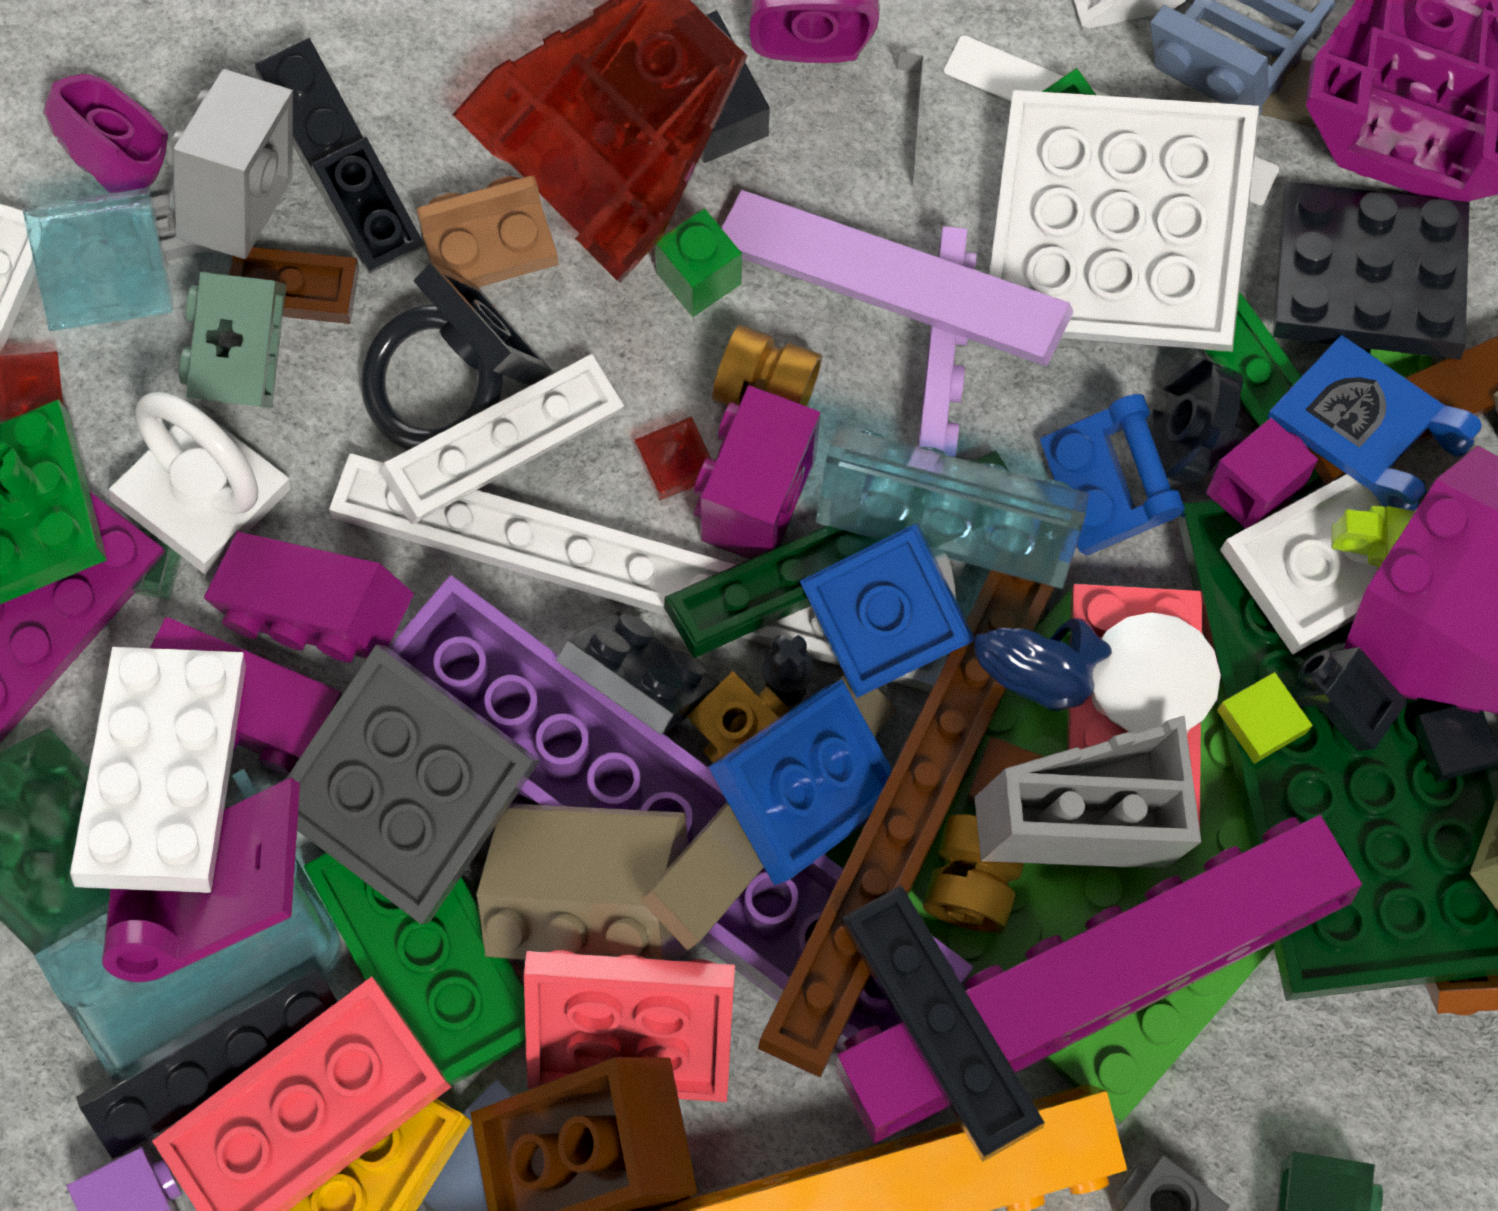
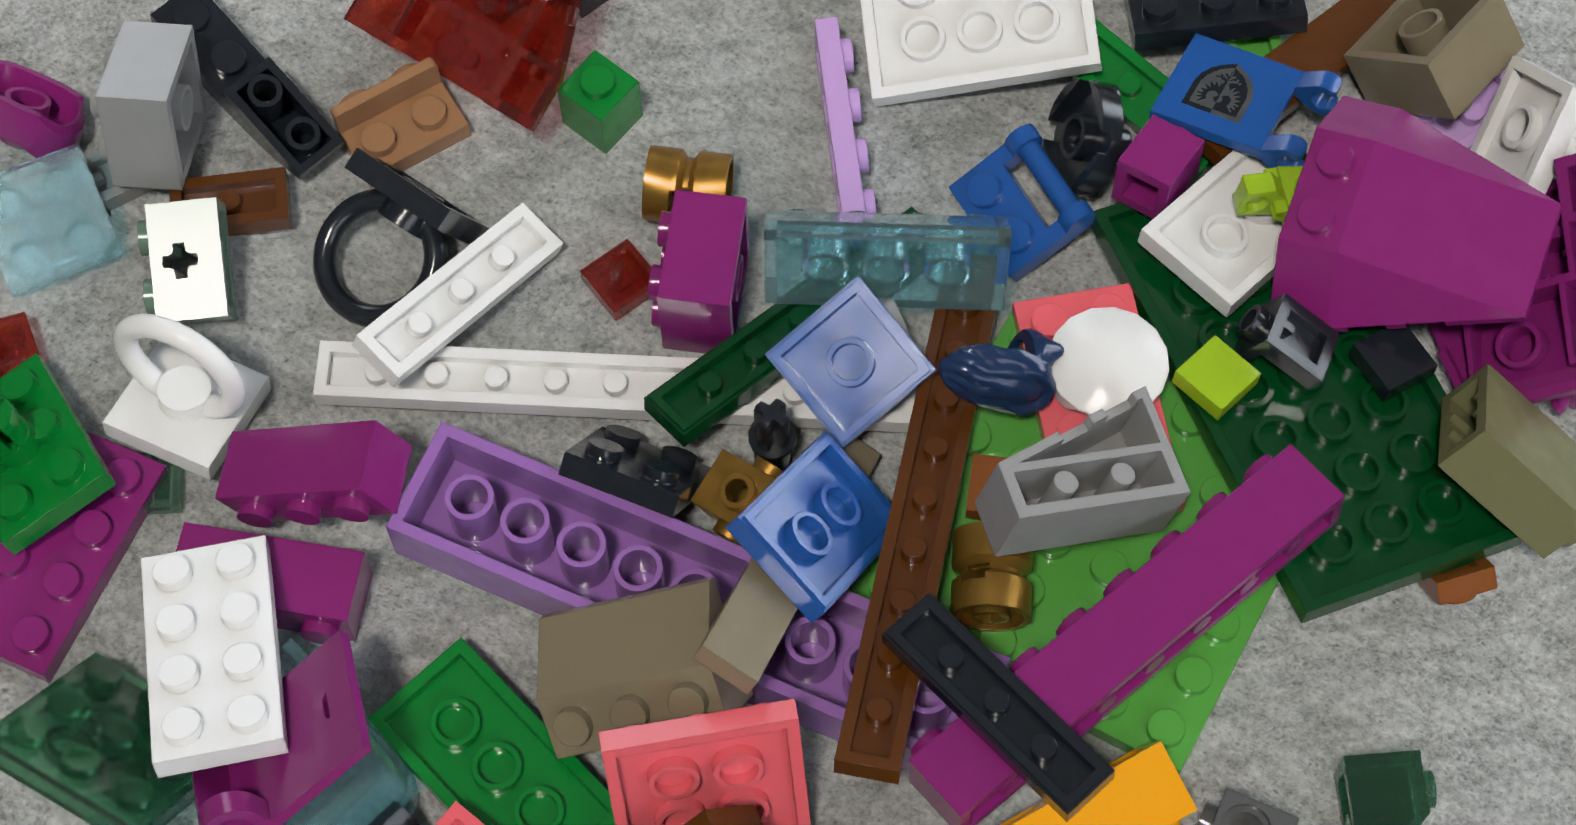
camera: 10 degrees left, 5 degrees down
dark grey plate [285,645,540,925] -> none
lavender tile [722,189,1073,366] -> none

